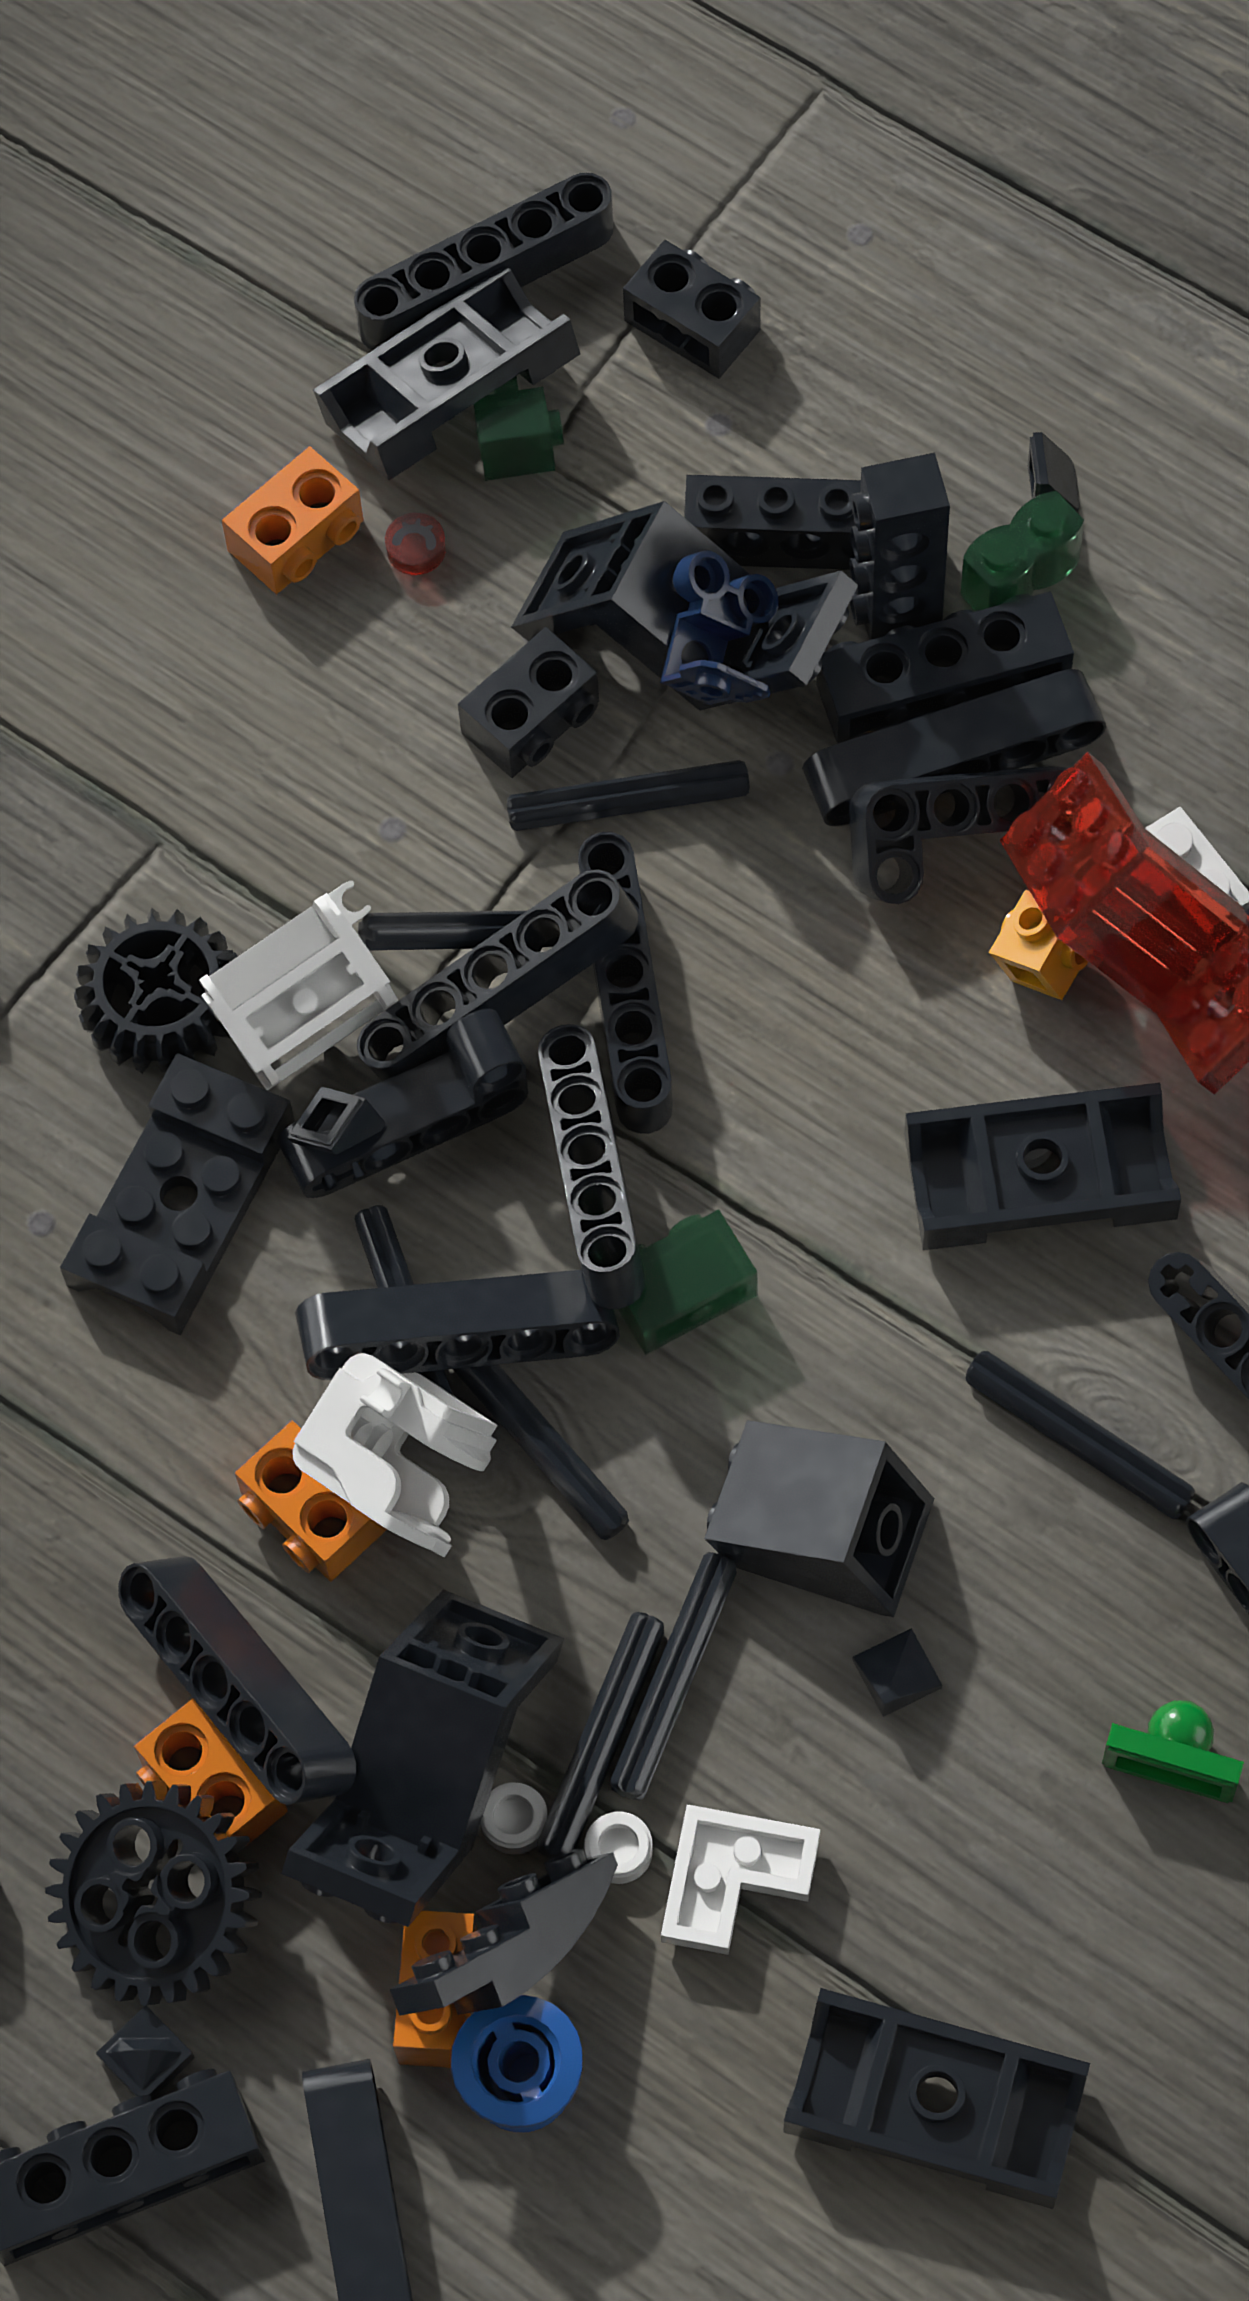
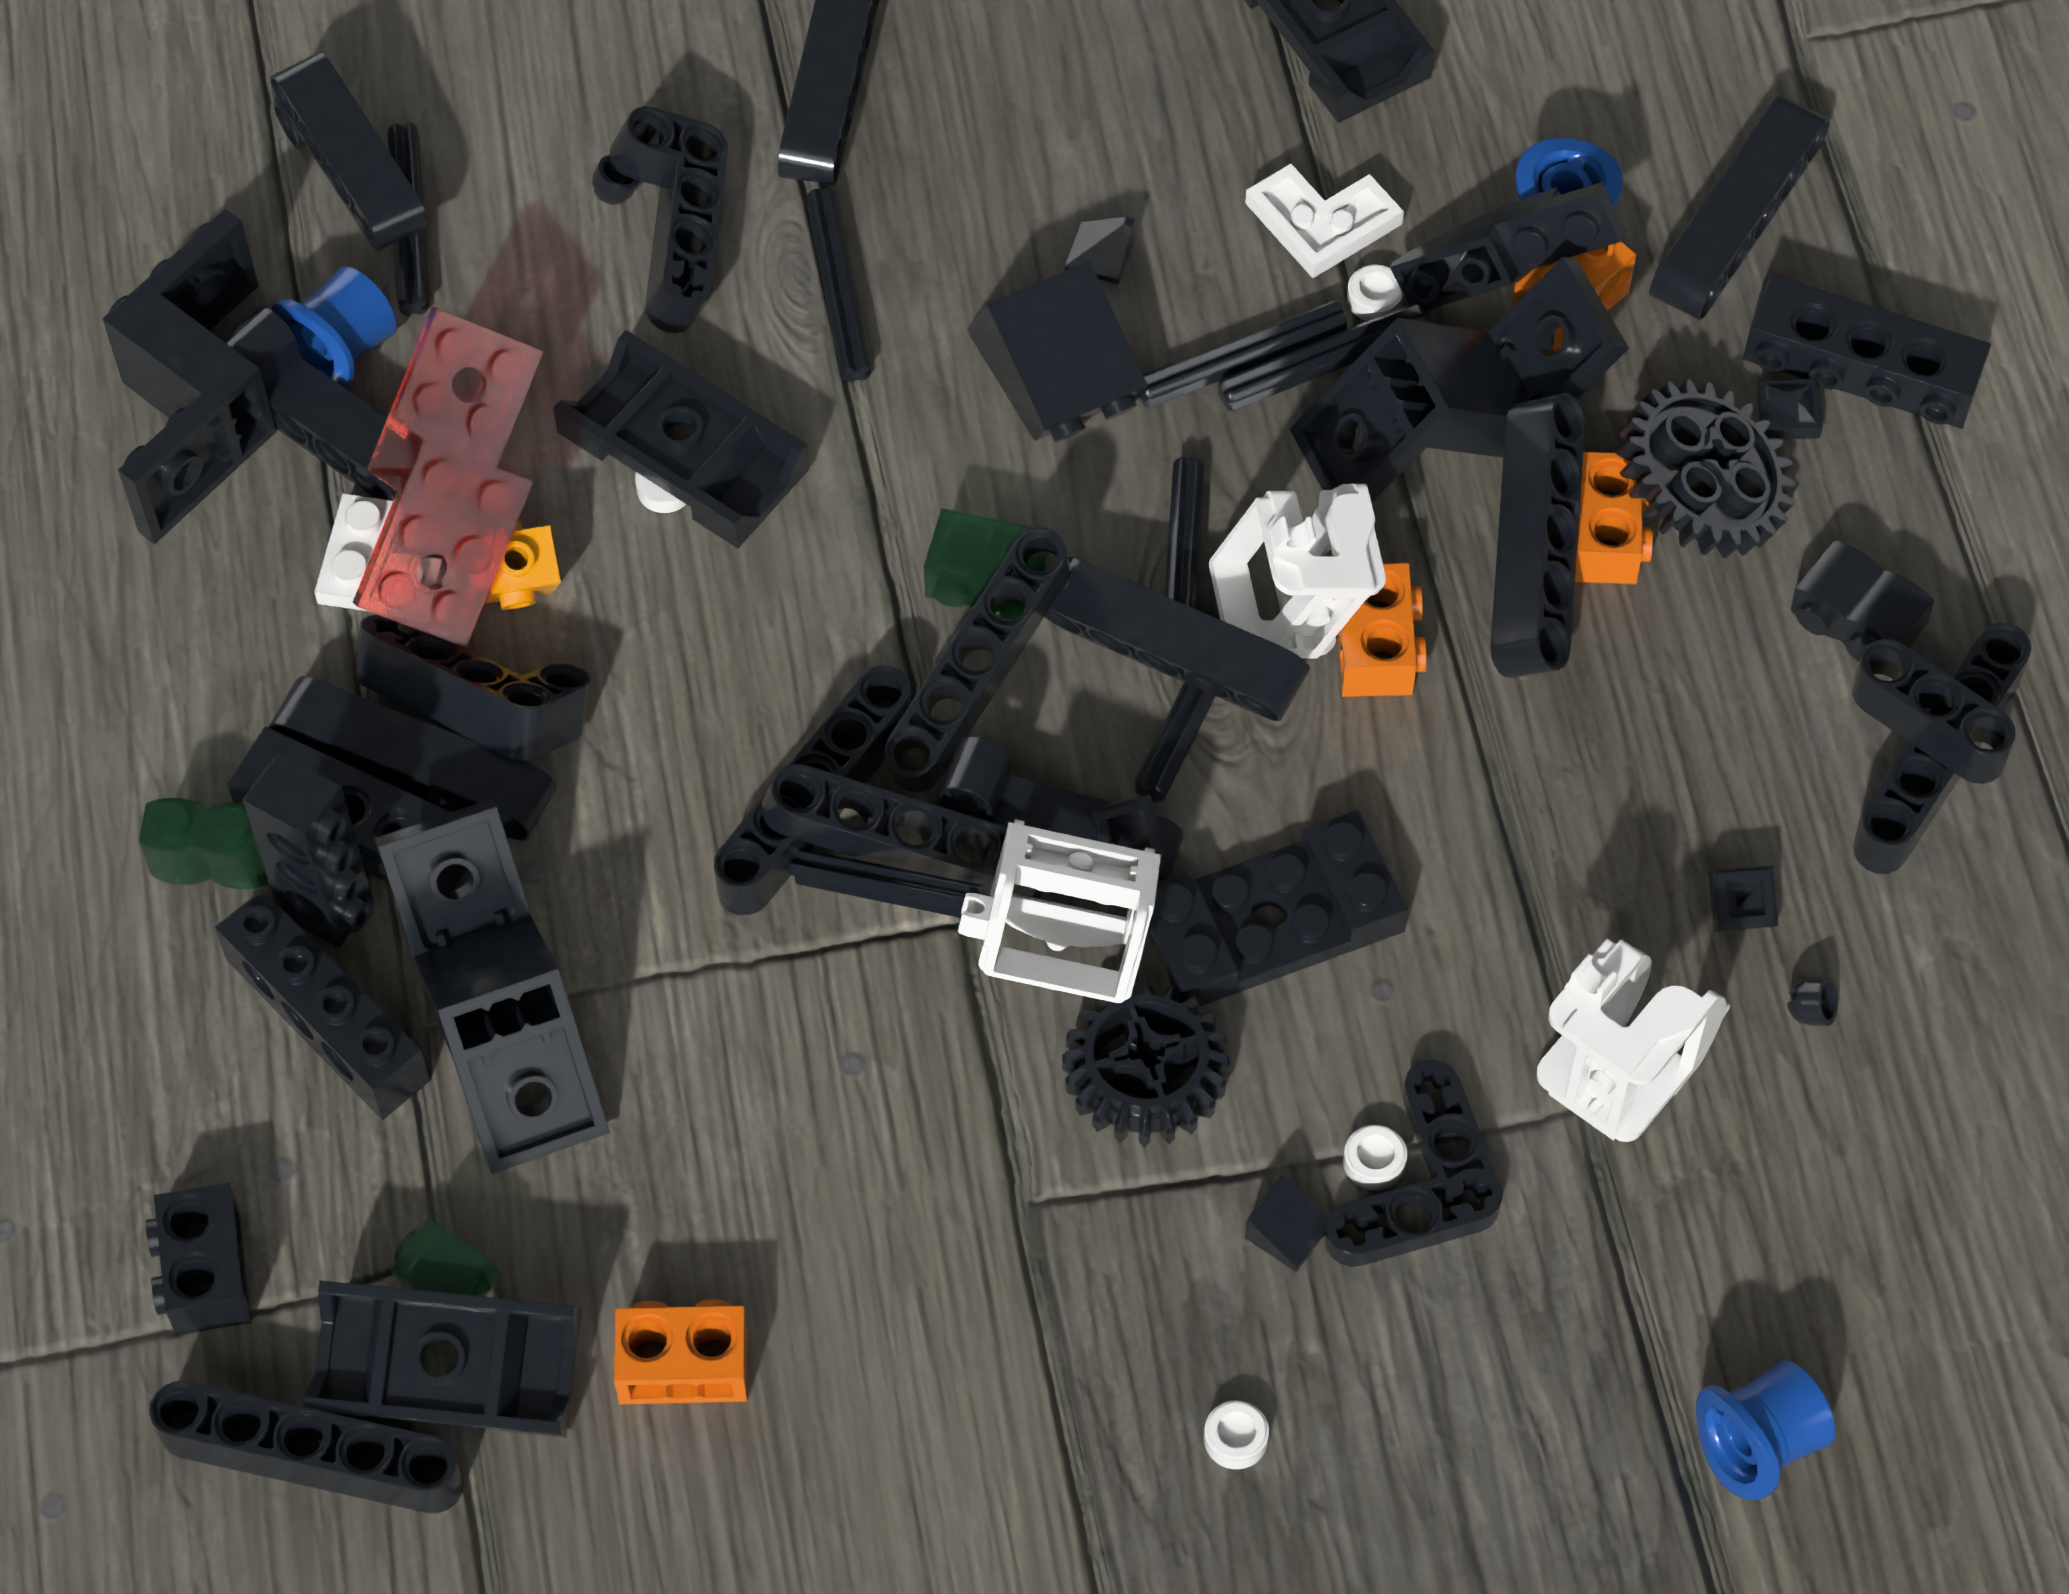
camera: 140 degrees left, 5 degrees down
clear red tile [385,512,446,575] -> none
black brick [458,627,599,778] -> none
black axle [506,760,750,831] -> none
dark blue piece [660,551,779,705] -> none
black slope [1027,432,1079,516] -> none
green tile [1102,1700,1244,1804] -> none

